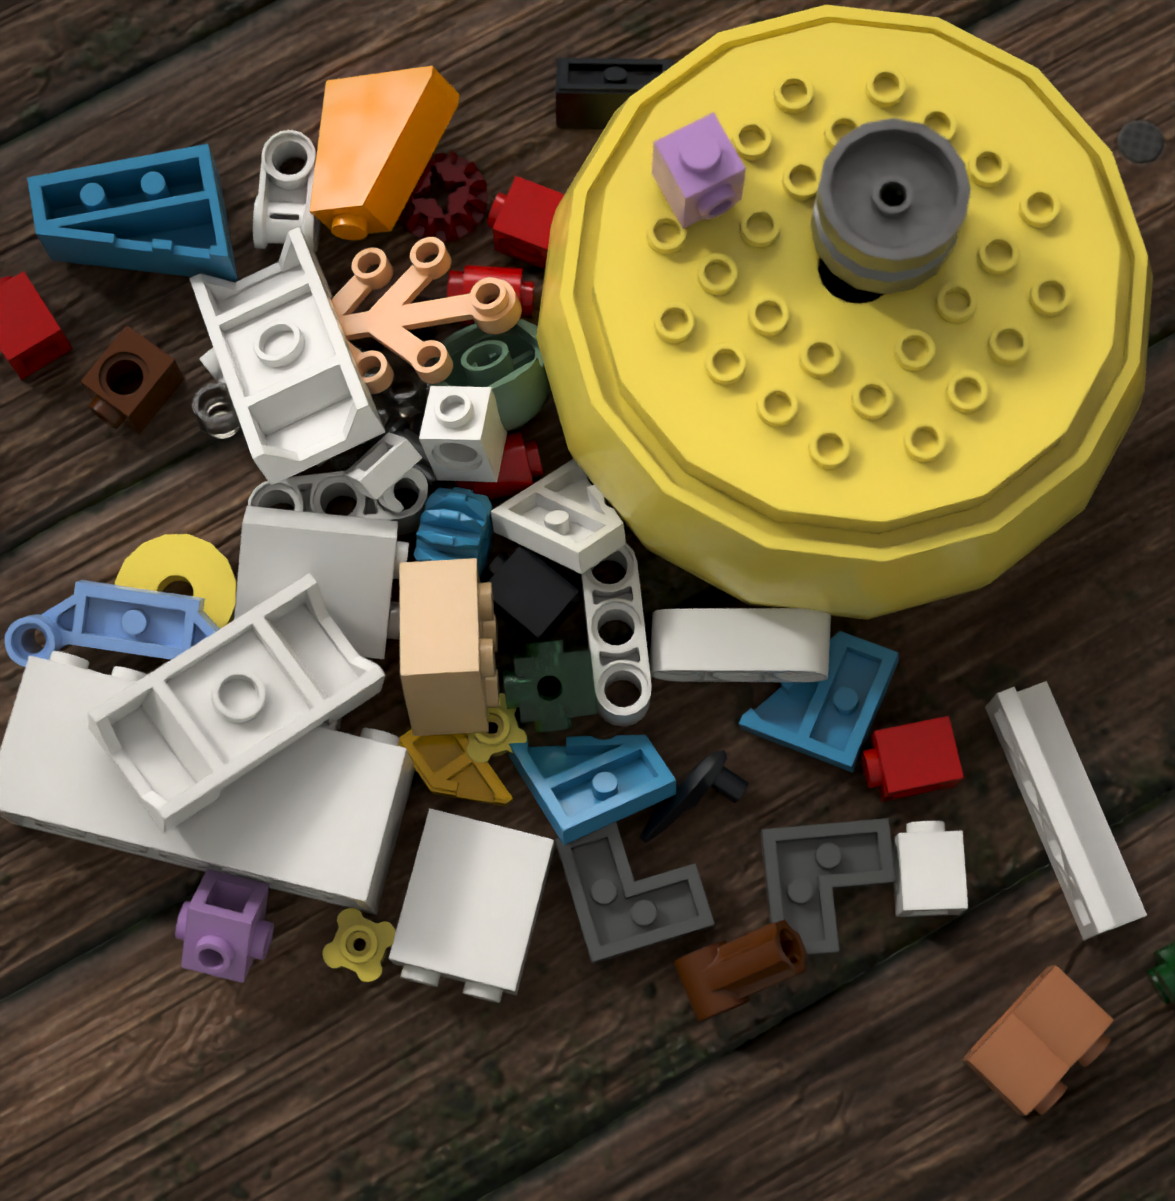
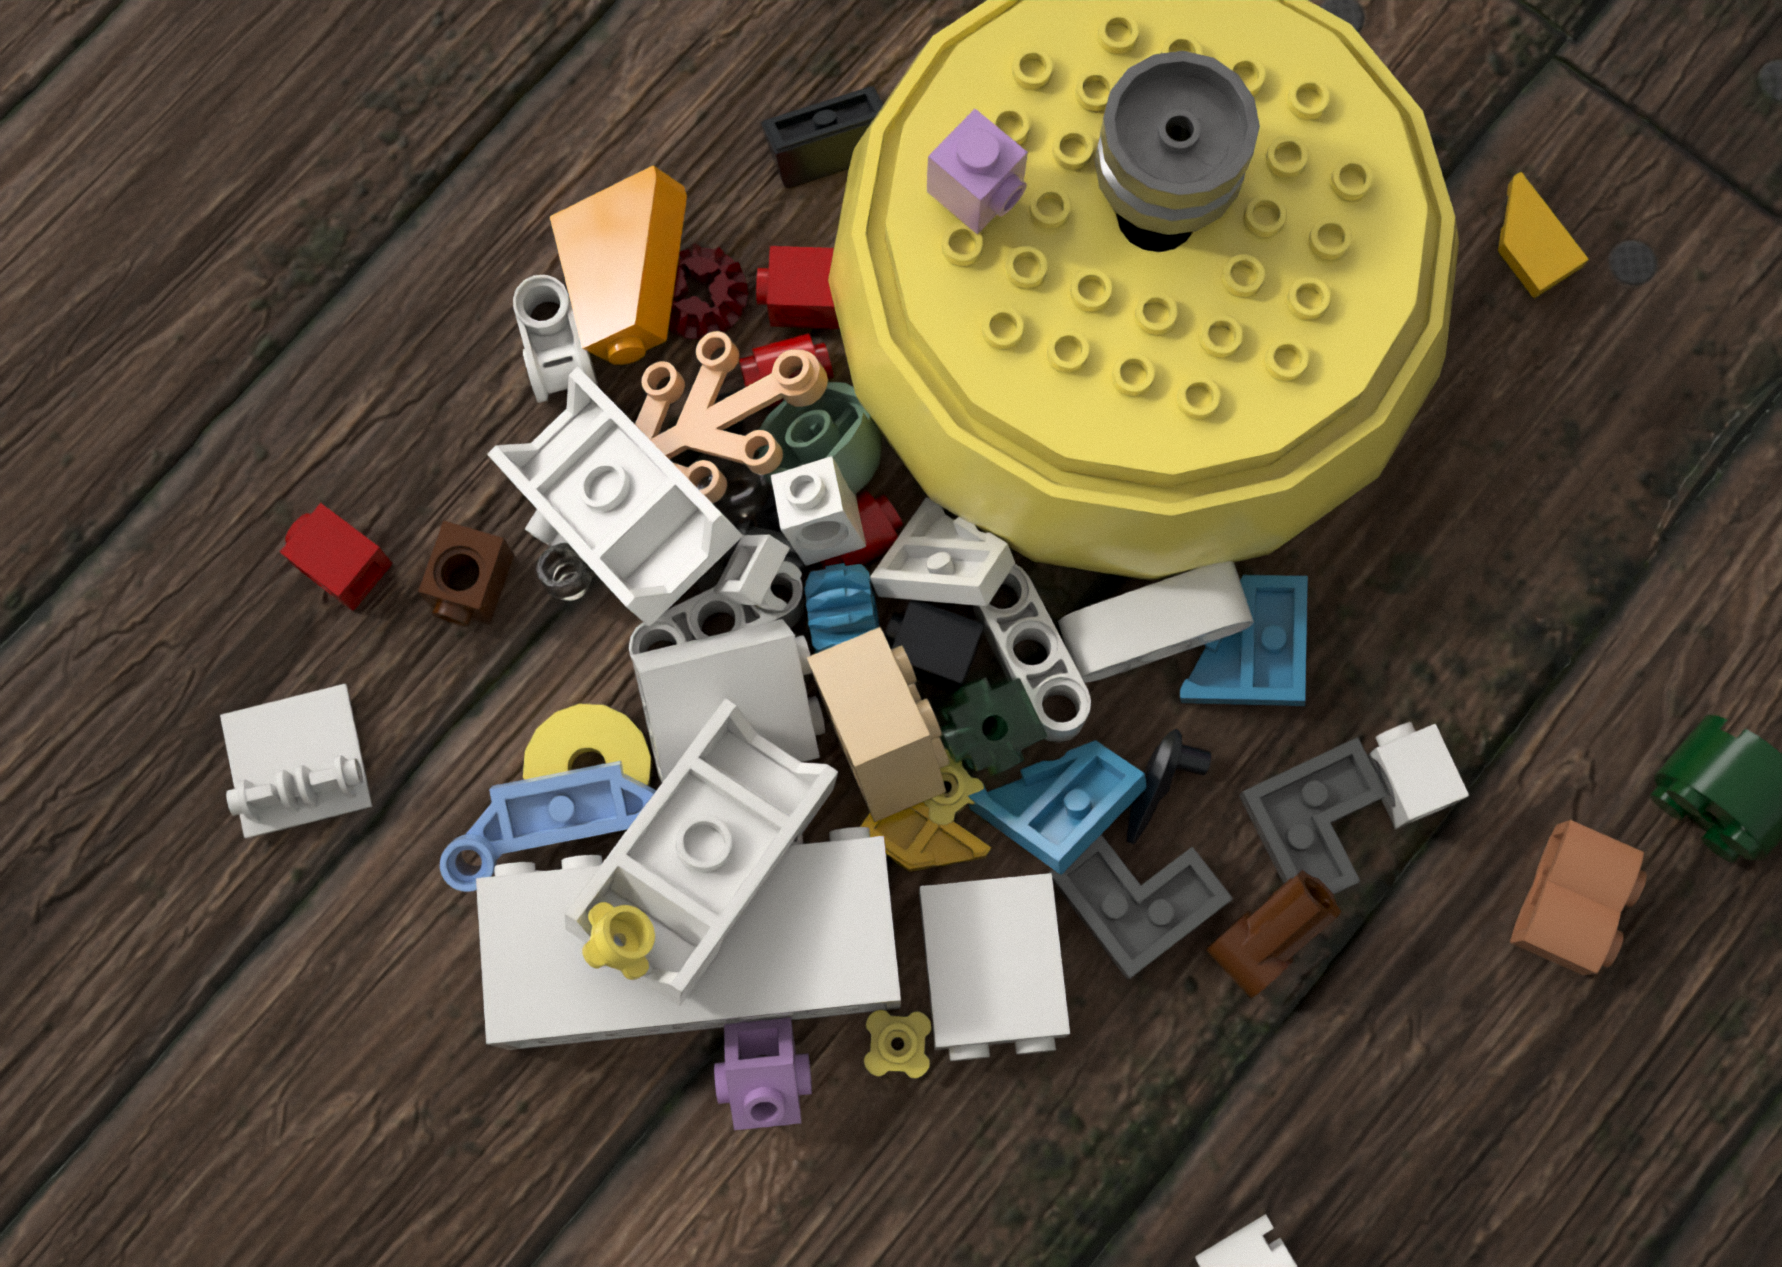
camera: 20 degrees left, 0 degrees up
dark azure wedge [27,144,238,282] -> none
red brick [861,716,964,802] -> none
white fence [985,681,1147,940] -> none
none -> light yellow plate [582,902,655,980]

